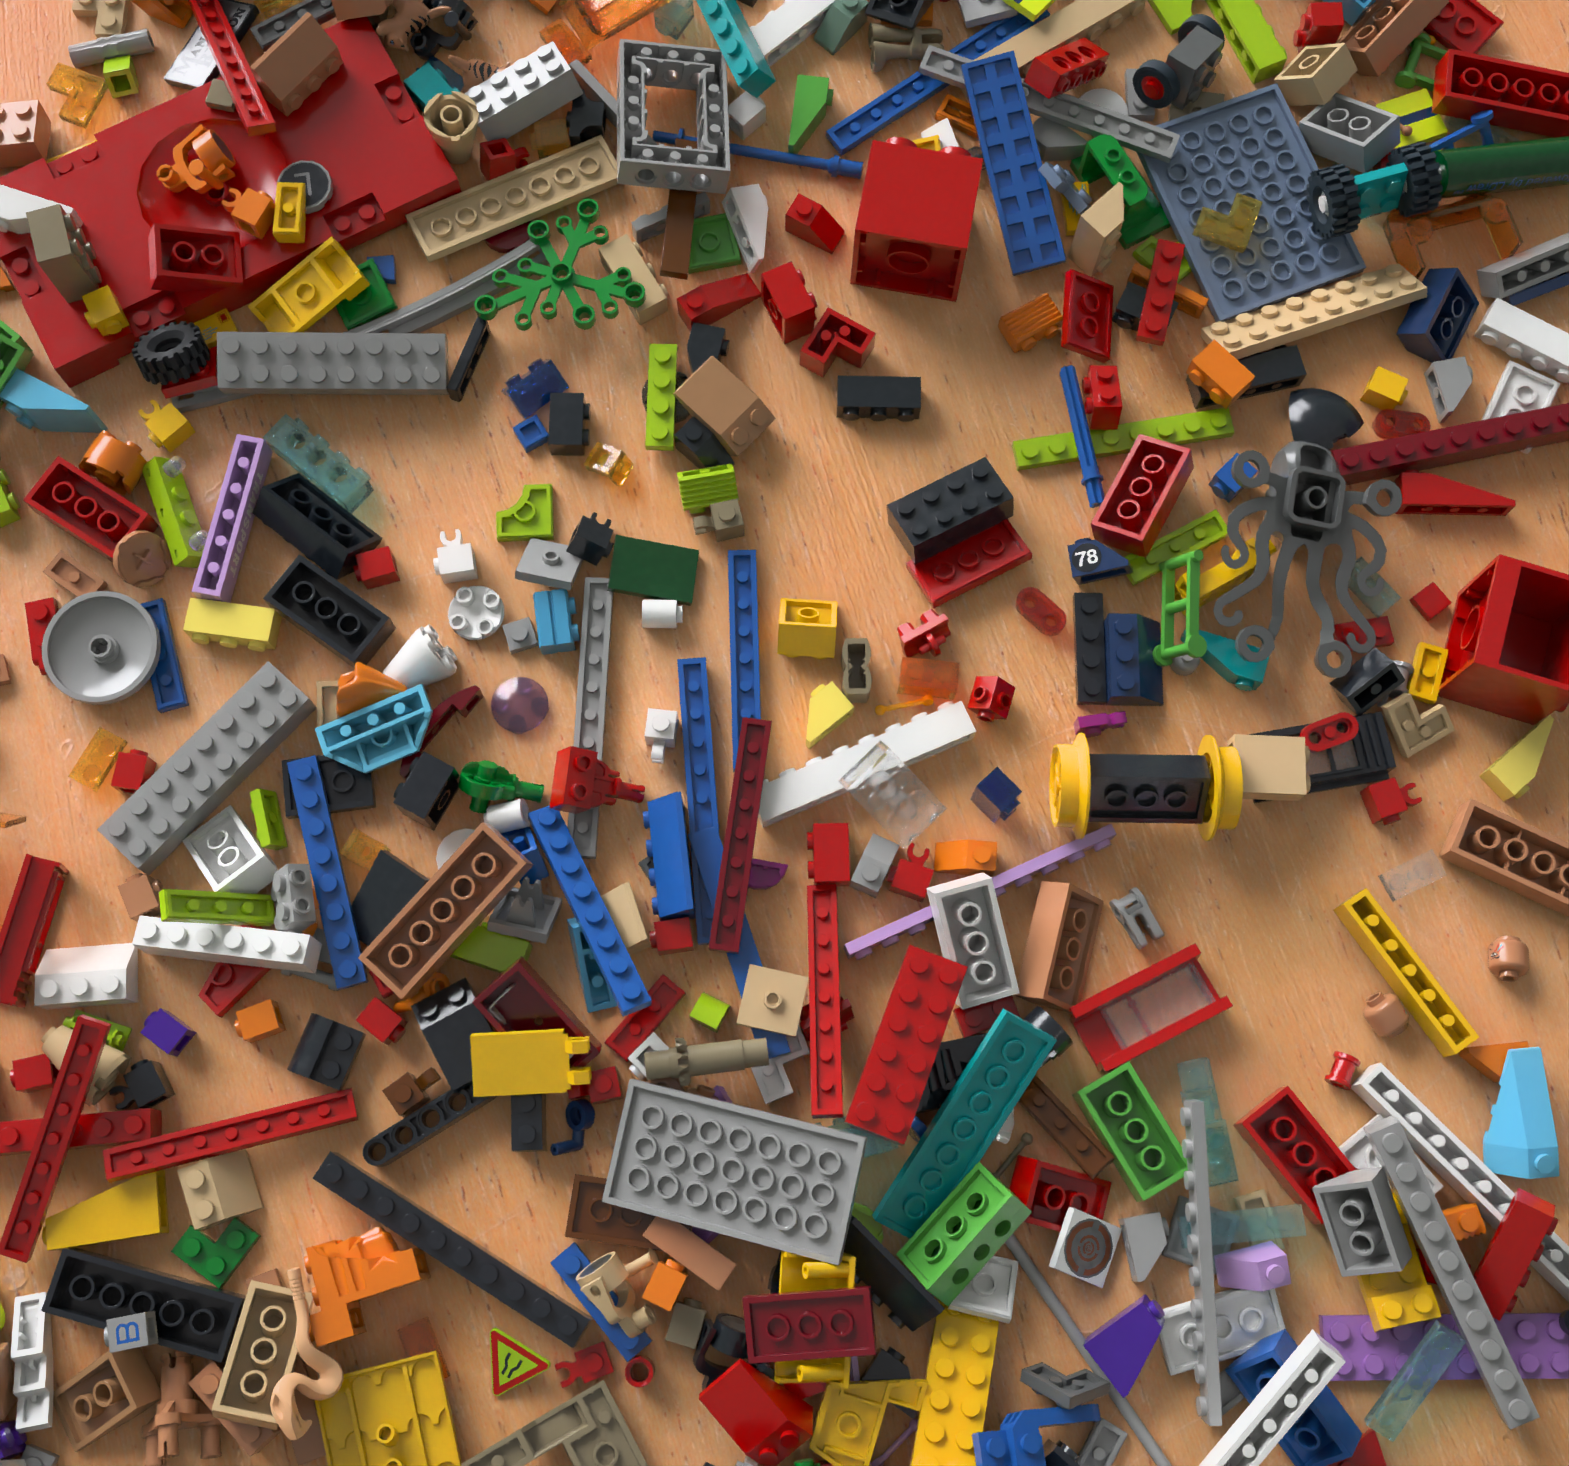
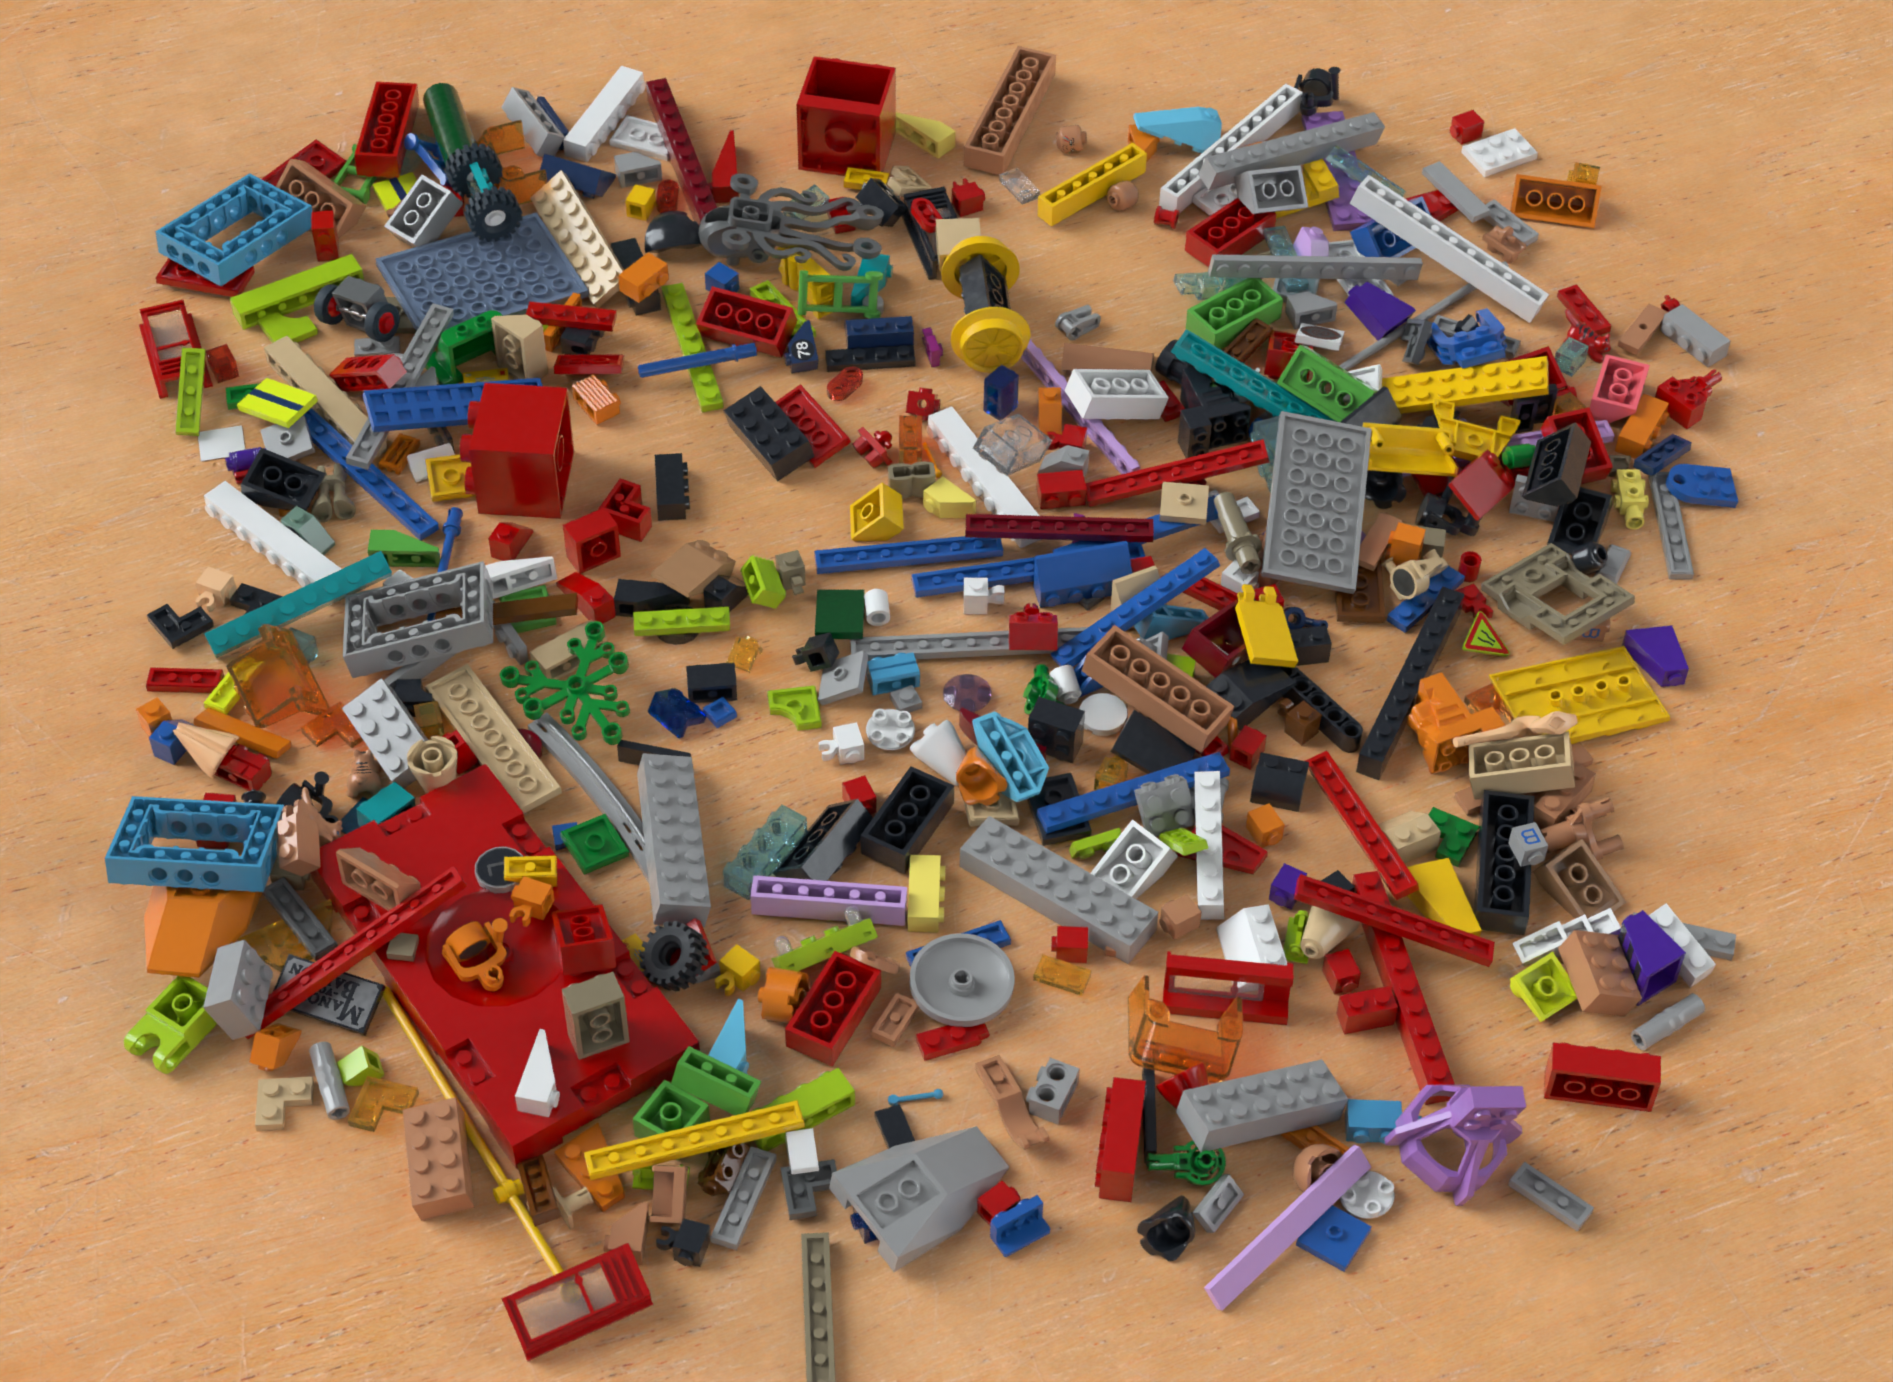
camera: 95 degrees left, 25 degrees down
yellow brick [82,285,129,337] -> none
yellow piece [248,236,370,332] -> none
lime brick [689,992,731,1033] -> none
dark red plate [742,1286,877,1364] -> none
red brick [844,945,968,1146] -> none
sand blue plate [1038,162,1093,215] -> none
piece [1069,943,1233,1073] -> none
red brick [1082,365,1123,430] -> none
clear yellow plate [1192,193,1262,253] -> none
tan brick [1274,43,1358,107] -> none
red tile [1409,582,1452,622] -> none
red brick [1473,1188,1558,1321] -> none

